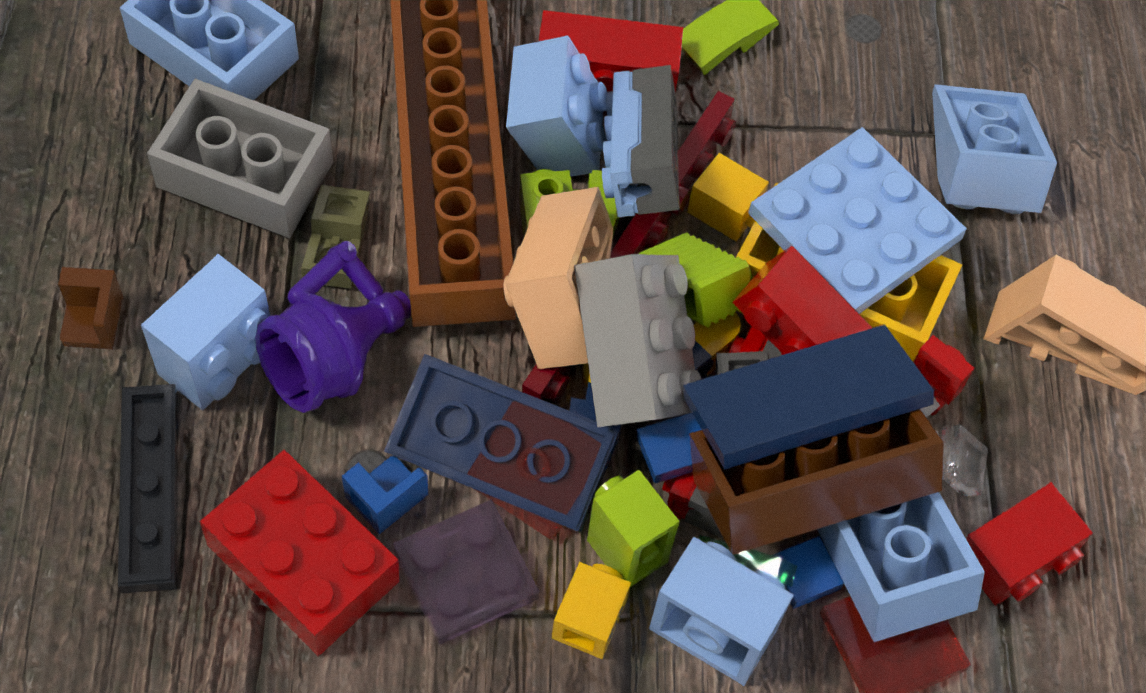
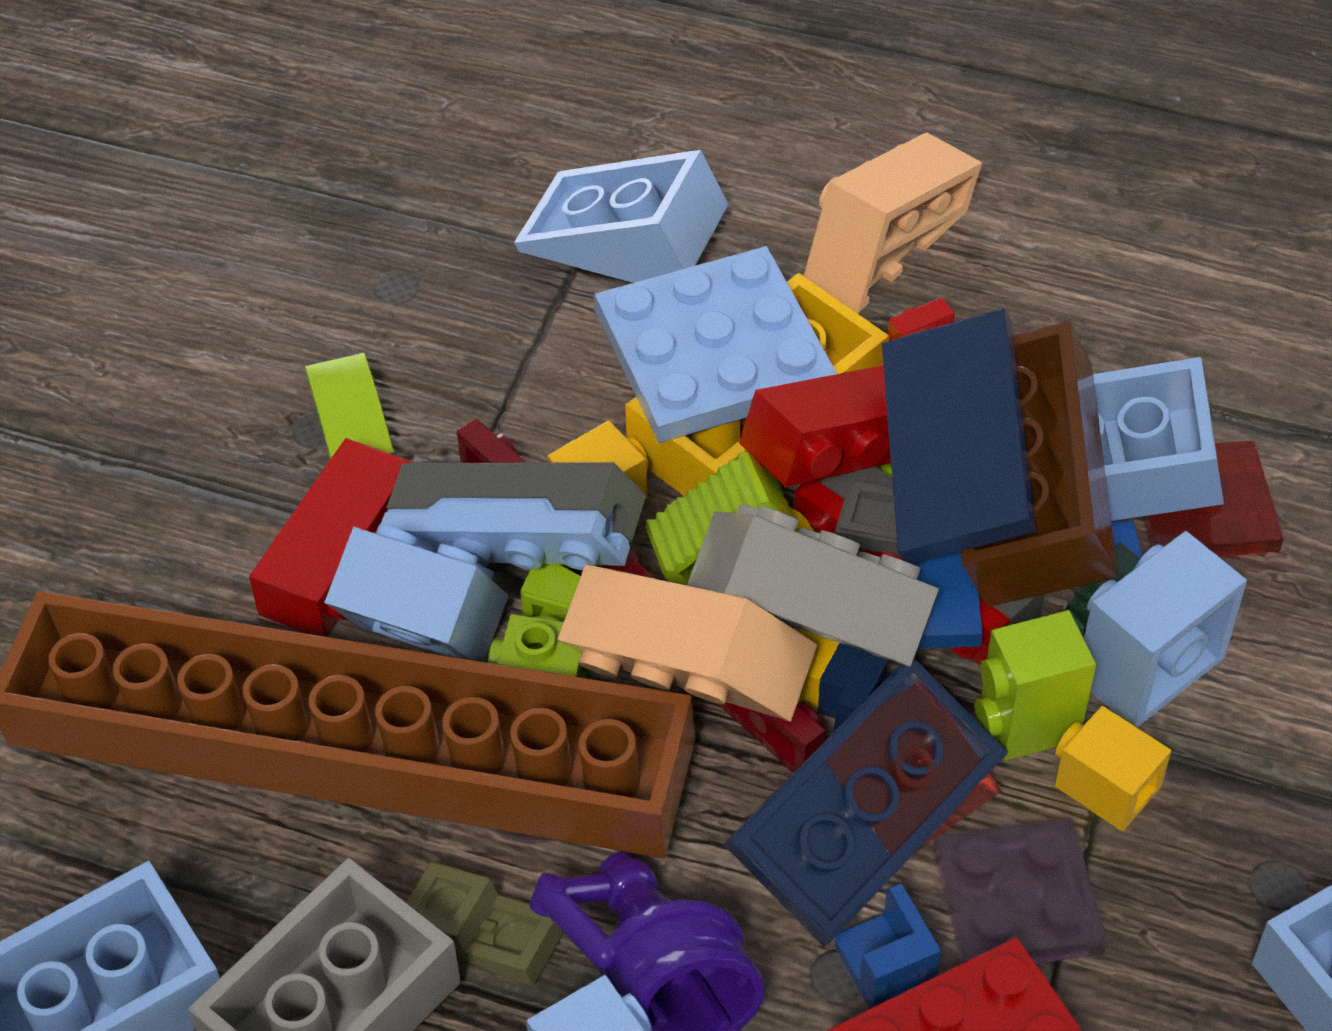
camera: 65 degrees left, 10 degrees down
red brick [966,482,1093,606] -> none

